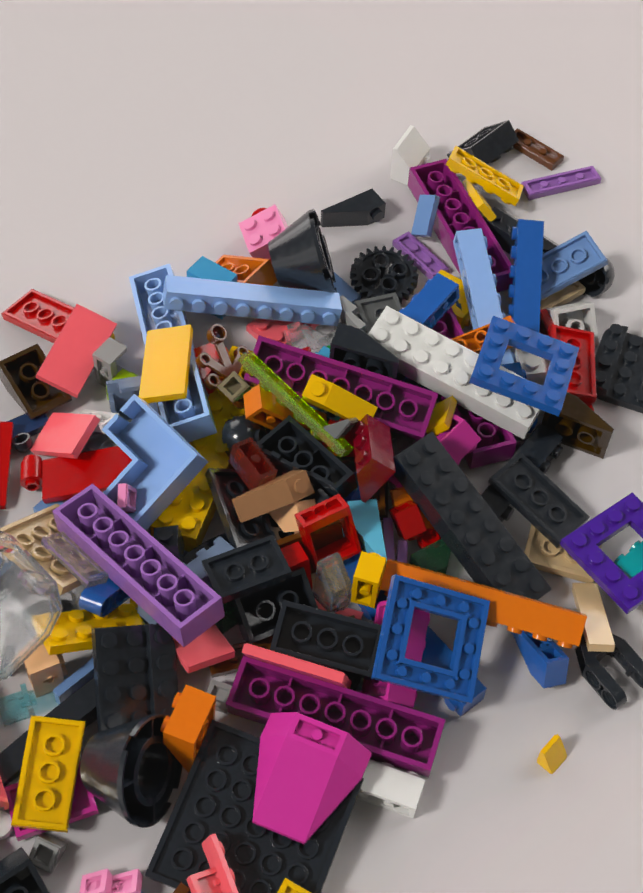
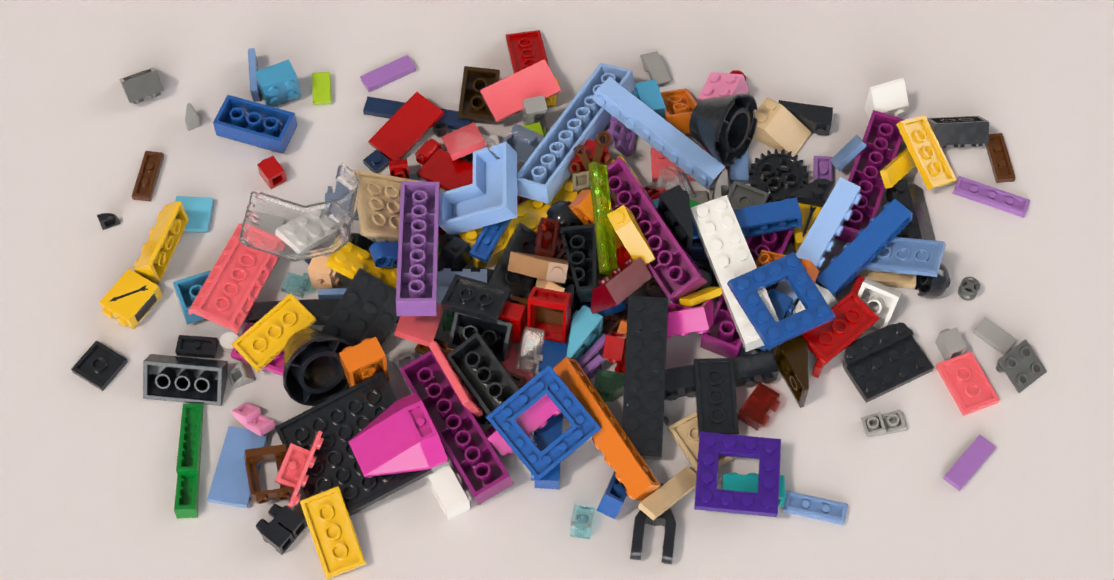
camera: 45 degrees right, 5 degrees up
clear tile [41,532,109,588] -> none
bright pink tile [117,483,137,513] -> none
yellow tile [139,324,193,403] -> none
dark grey slope [323,417,358,439] -> none
yellow brick [351,551,386,608] -> none
yellow slope [537,734,567,774] -> none
none -> red slope [389,159,410,179]
none -> blue tile [469,219,512,263]
none -> clear light blue bracket [570,505,595,539]
none -> medium lavender plate [607,116,636,157]
none -> light grey slope [640,51,671,85]
none -> clear red brick [738,382,781,431]
none -> tan slope [753,97,812,157]
none -> black wing [790,179,835,207]
none -> dark grey wheel [958,277,980,301]

